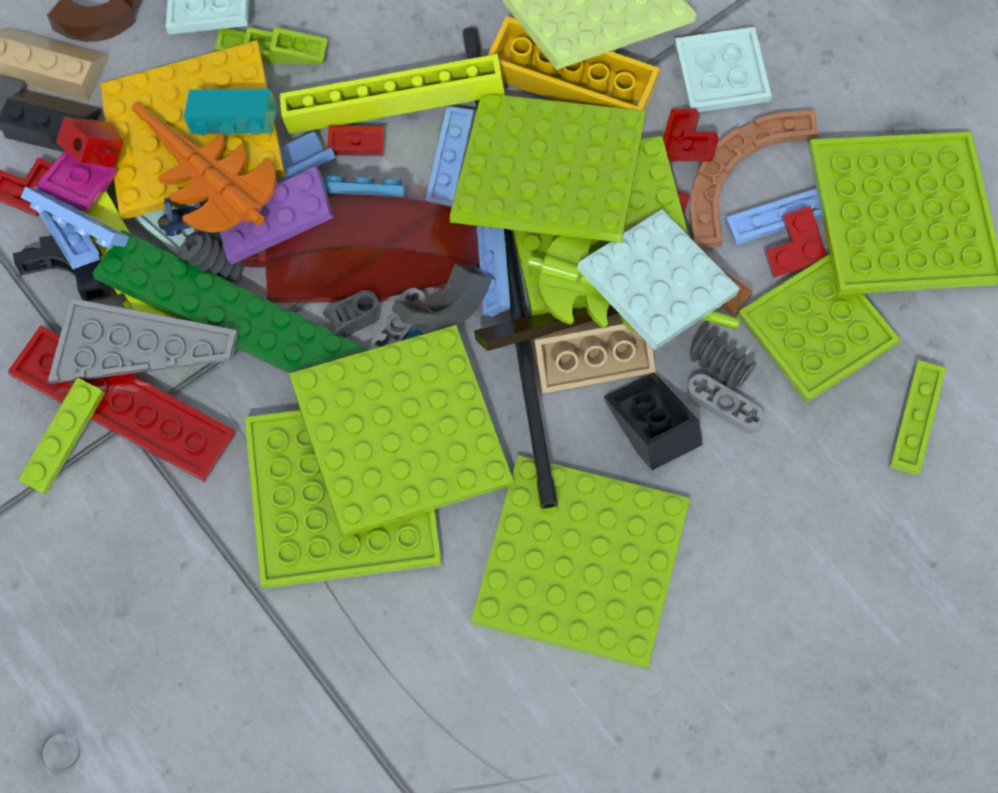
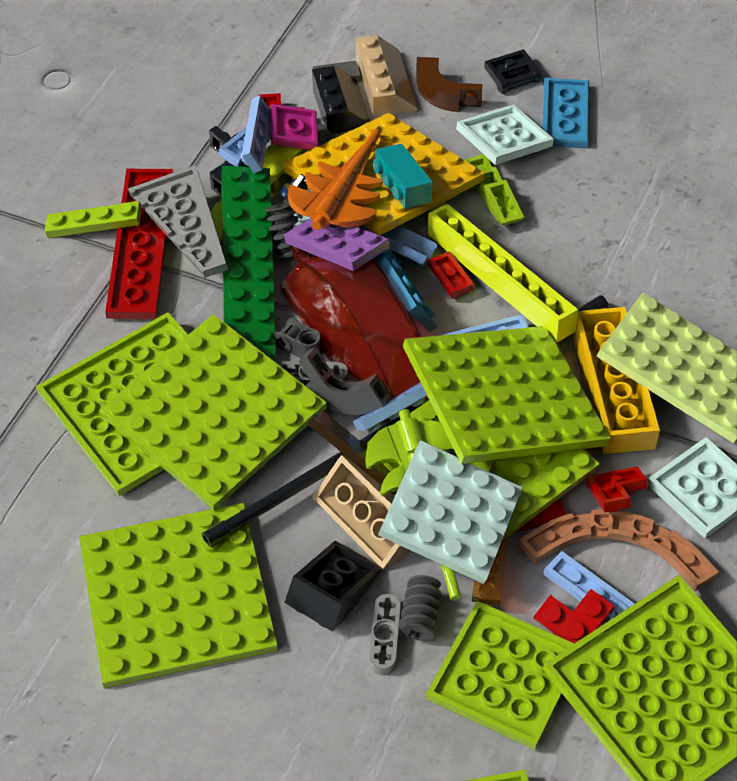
camera: 60 degrees right, 15 degrees down
red torso [56,117,123,168] -> none

